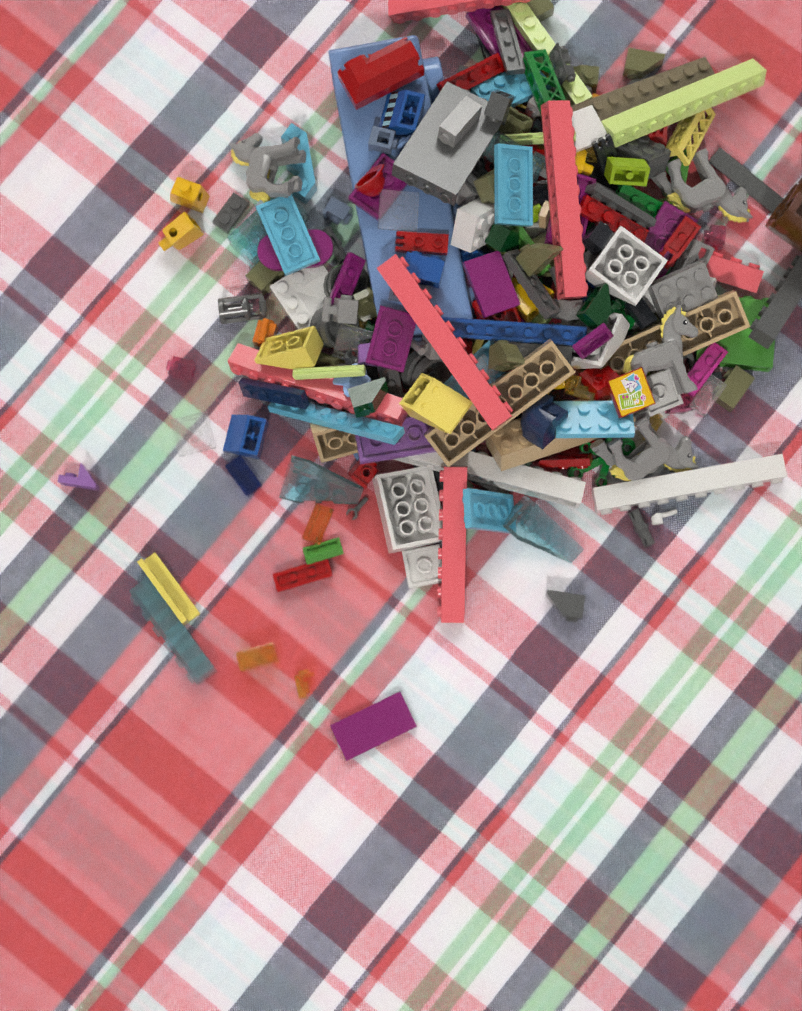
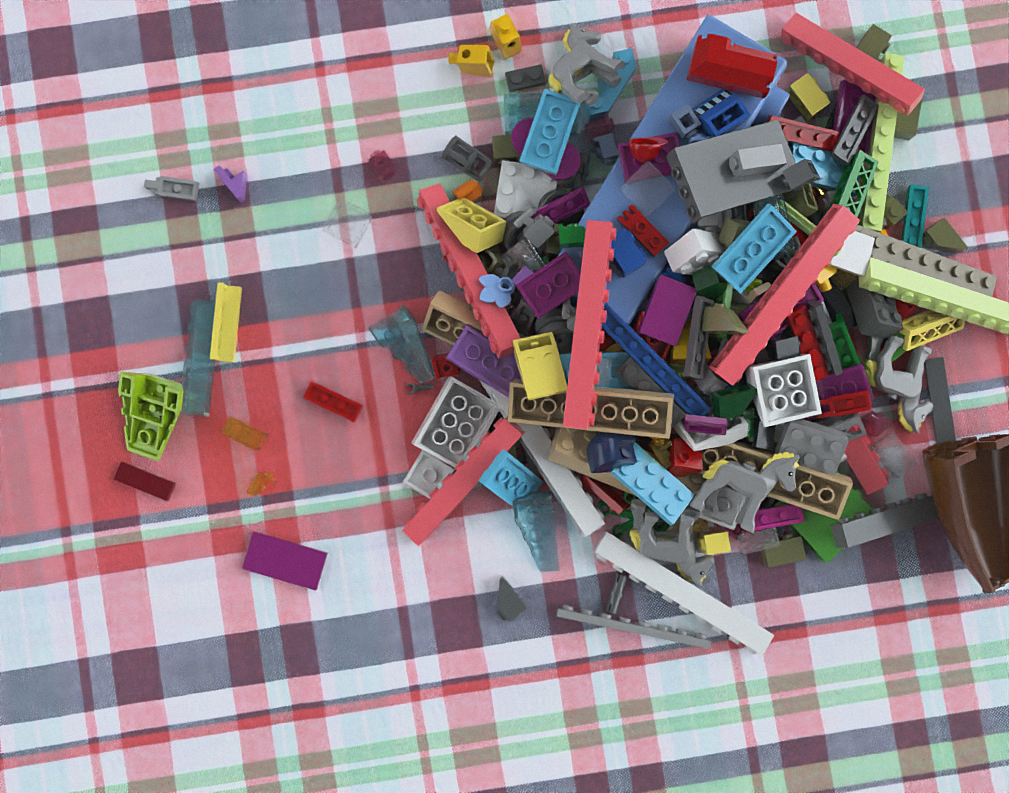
camera: 30 degrees right, 5 degrees up
blue slope [223,415,269,460] -> none
clear blue tile [225,455,263,497] -> none
dark blue plate [238,377,310,410] -> none
medium azure plate [268,402,405,445] -> none
yellowish green axle [292,365,366,380] -> none
clear orange tile [301,504,334,545] -> none
bright green tile [302,537,344,565] -> none
slope [347,377,389,418] -> none
olive slope [488,340,525,372] -> none
dark grey hinge [550,43,576,86] -> none
black hinge [591,133,618,187] -> none
lime brick [604,157,650,186] -> none
tile [605,367,656,418] -> none
white hand [651,509,677,525] -> none
none -> dark red tile [114,462,176,501]
none -> lime wedge [118,372,184,461]
none -> light grey hinge [144,176,200,202]
none -> light grey plate [556,604,712,649]
none -> green brick [558,224,586,249]
none -> clear pink bracket [584,114,615,143]
none -> light yellow brick [695,530,731,555]
none -> light yellow brick [786,73,830,121]
none -> clear brick [870,433,918,478]
none -> teal plate [901,184,929,248]

